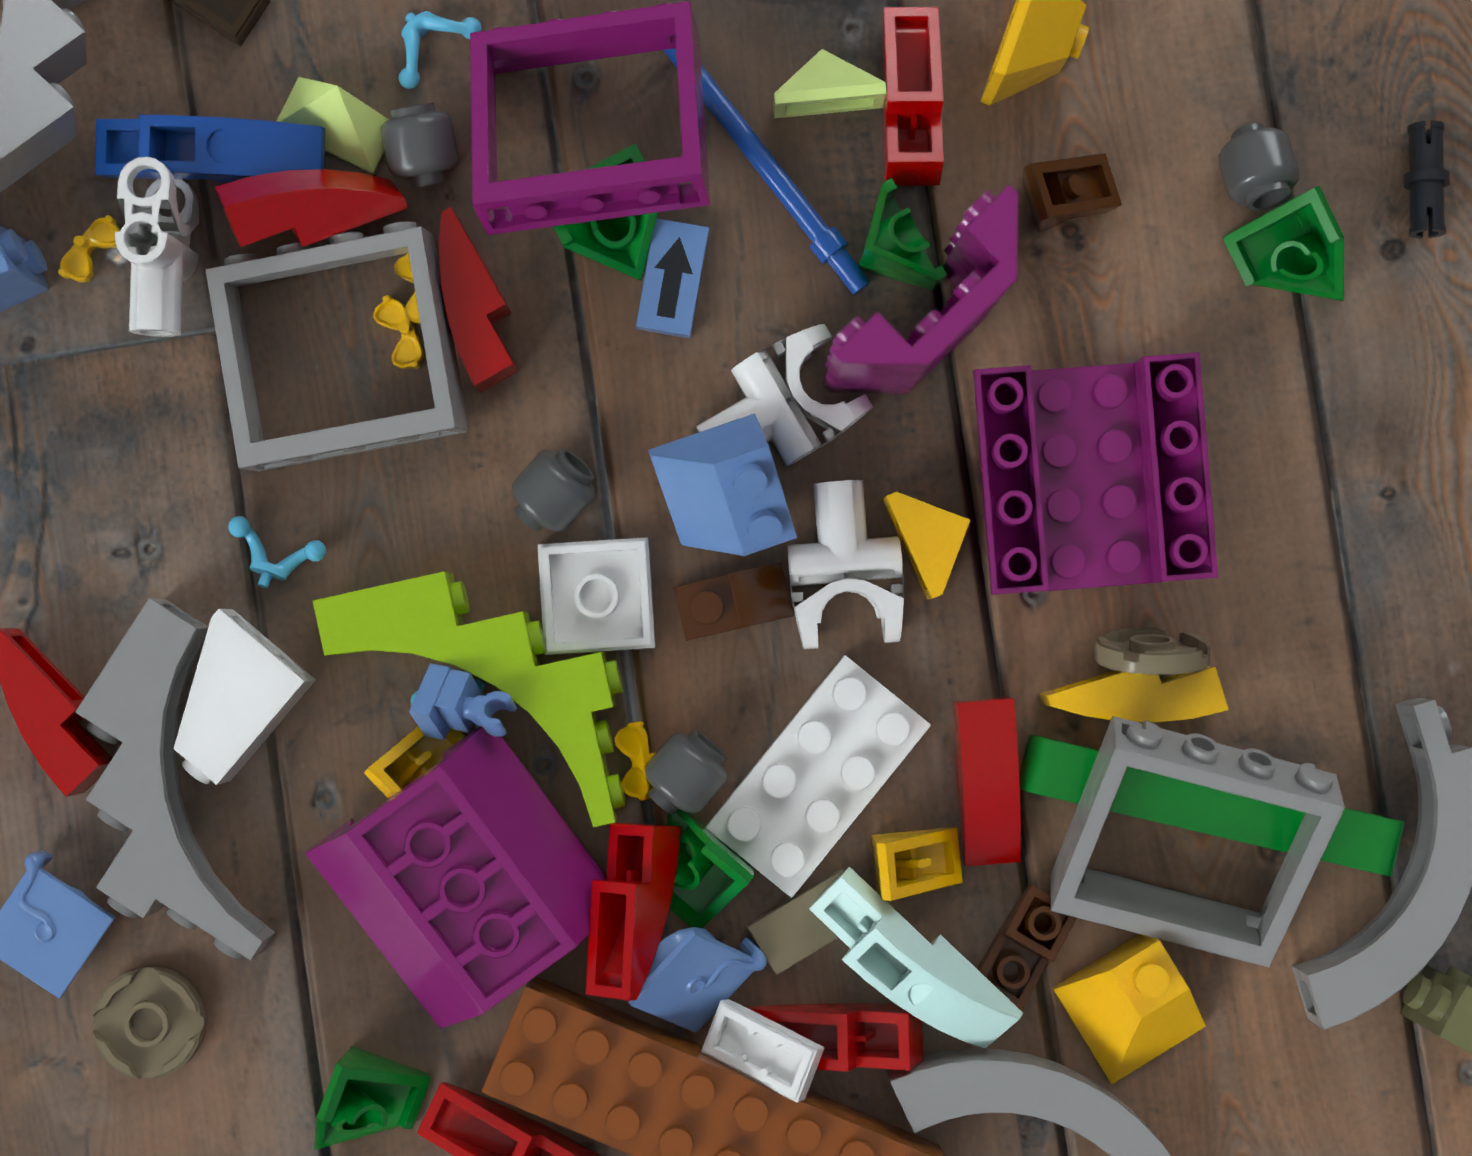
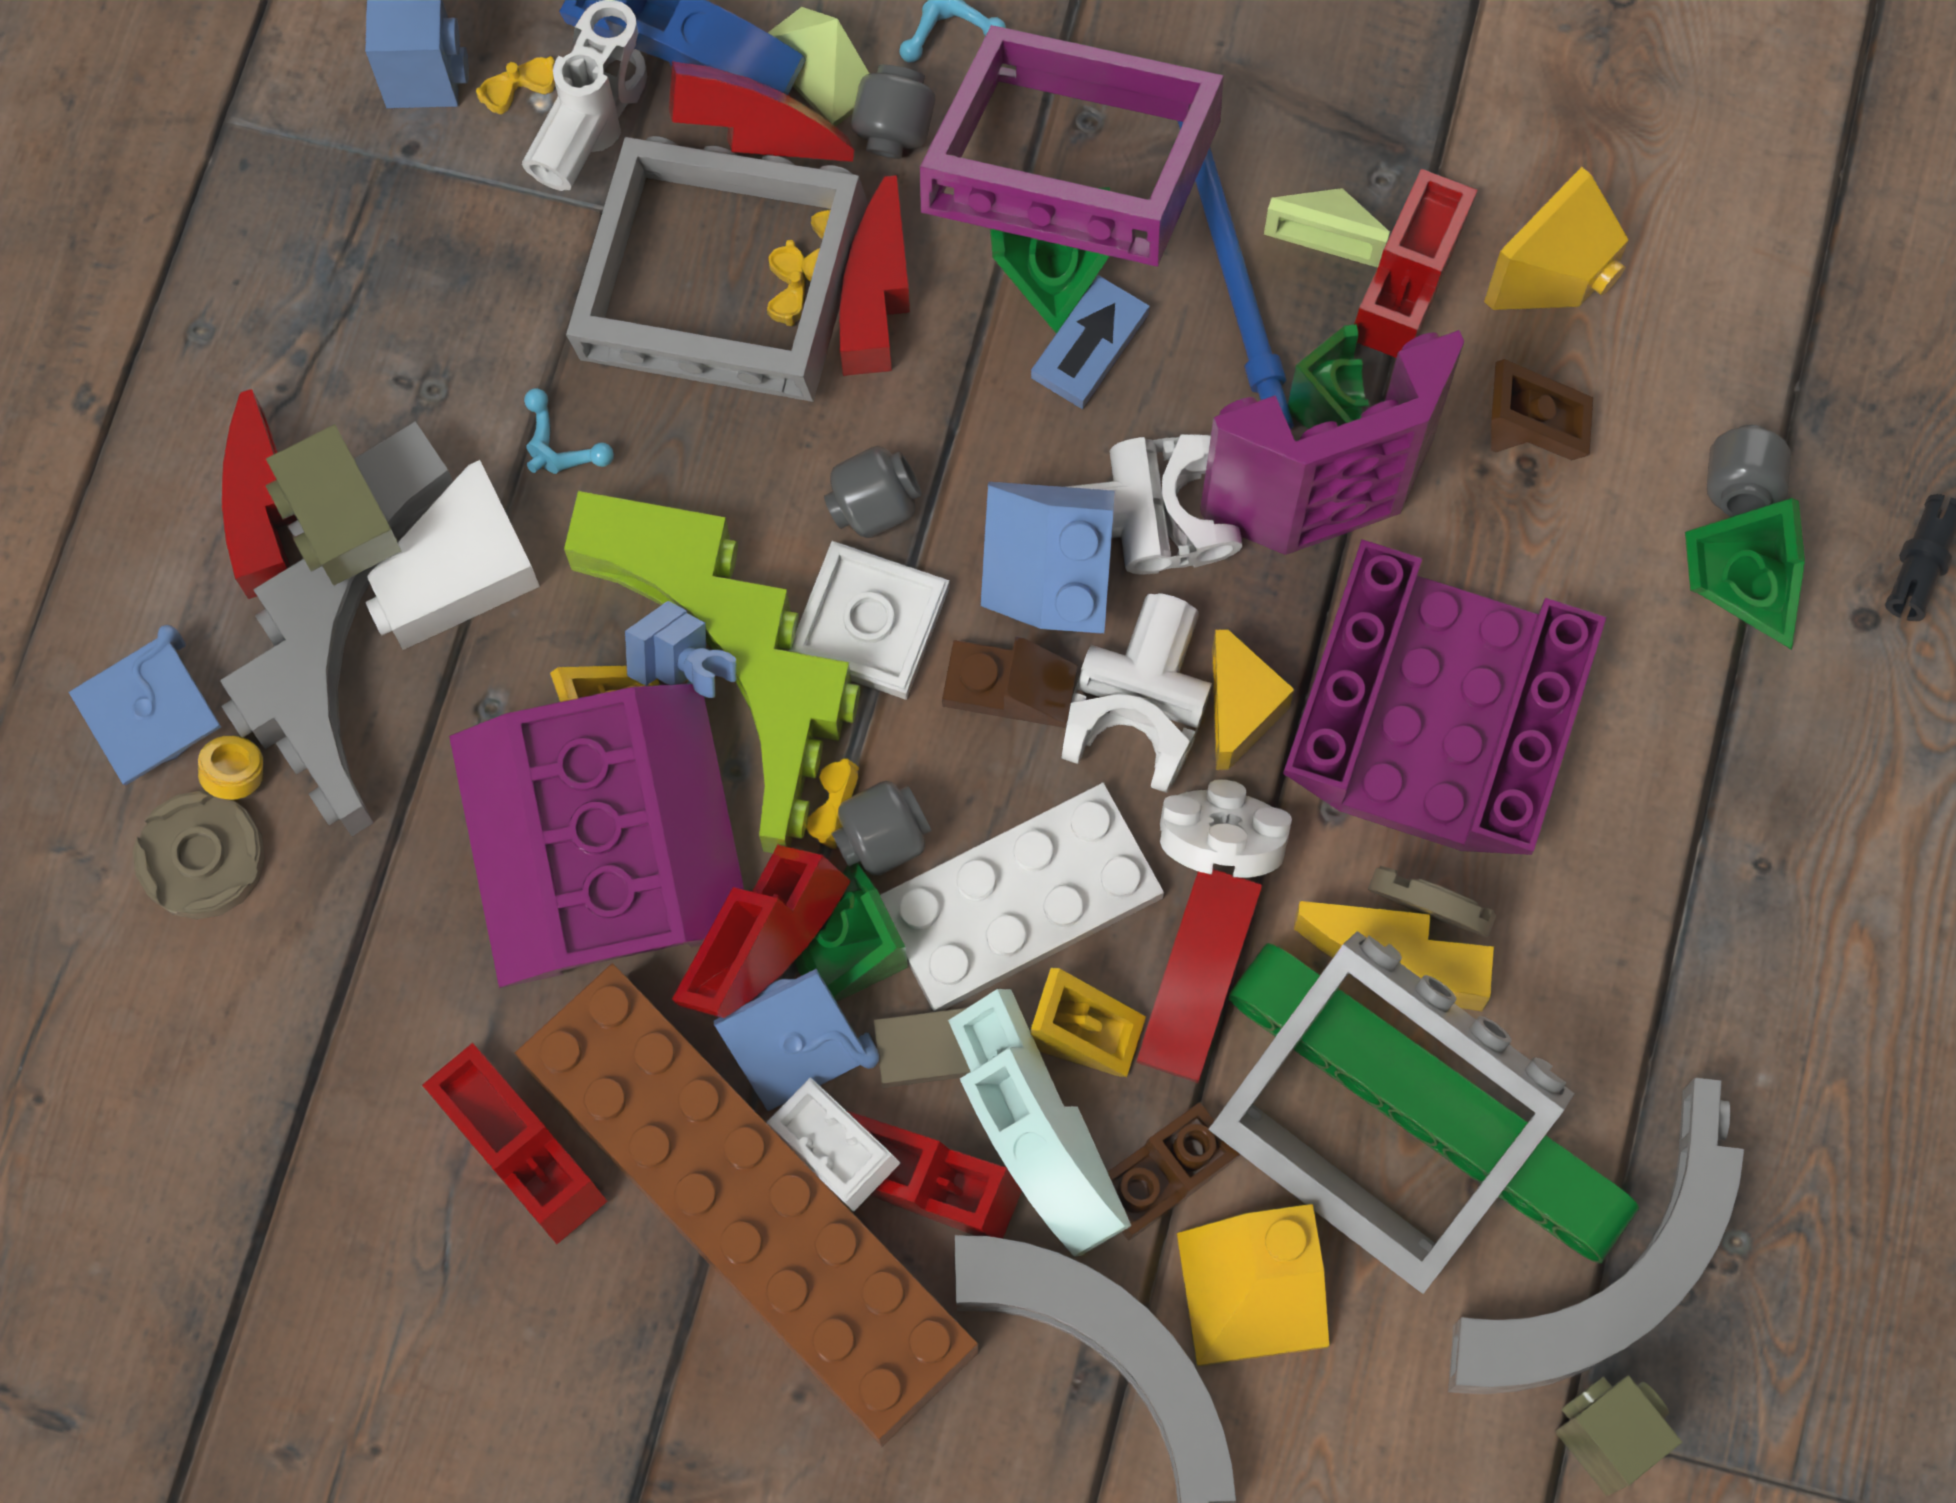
camera: 25 degrees right, 15 degrees down
green slope [314,1046,431,1150] -> none
none -> yellow tile [198,736,263,800]
none -> olive brick [265,424,402,586]
none -> white plate [1160,779,1292,878]

